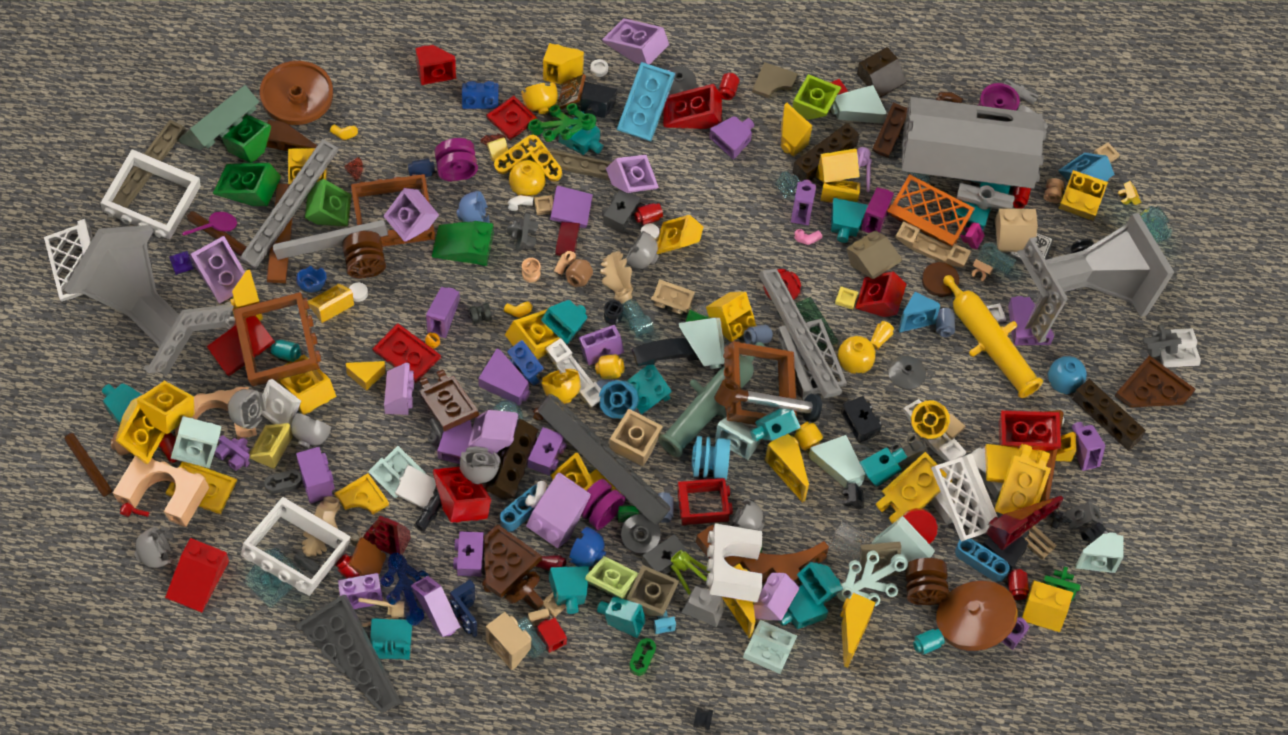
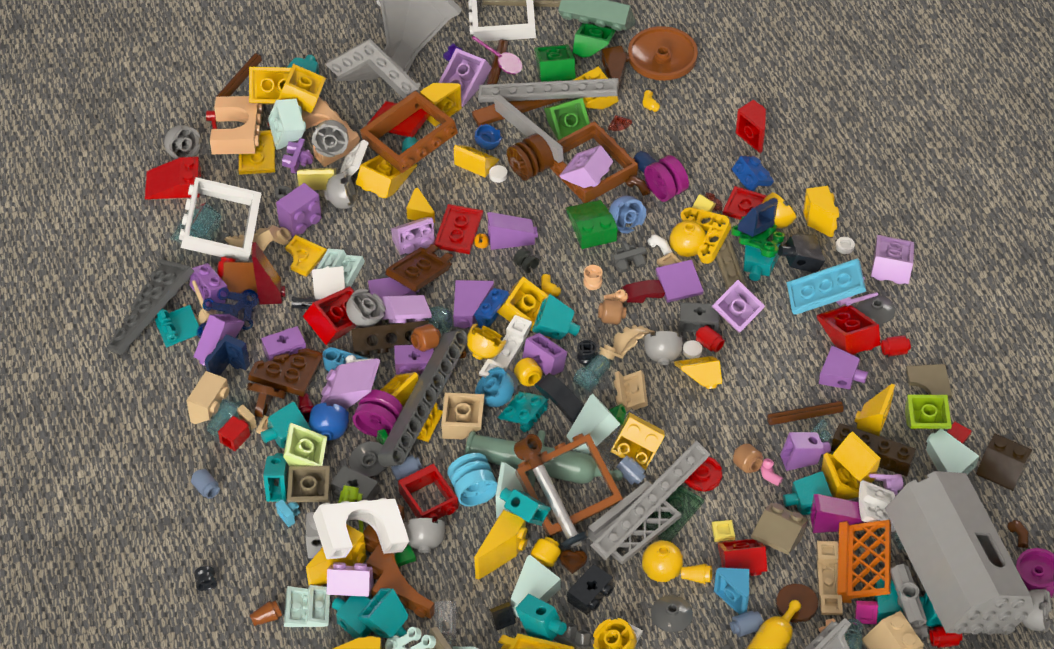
camera: 70 degrees right, 10 degrees down
piece [558,74,586,109] -> none
green beam [629,638,656,676] -> none
none -> sand blue brick [191,469,220,499]
none -> dark orange cone [250,600,283,626]
none -> dark orange head [411,324,441,352]
none -> reddish brown tile [560,550,587,574]
none -> reddish brown arm [625,175,650,196]
none -> medium nougat head [733,444,763,473]
none -> dark blue tile [738,198,778,237]
none -> reddish brown axle [767,401,844,425]
none -> white slope [859,480,895,532]

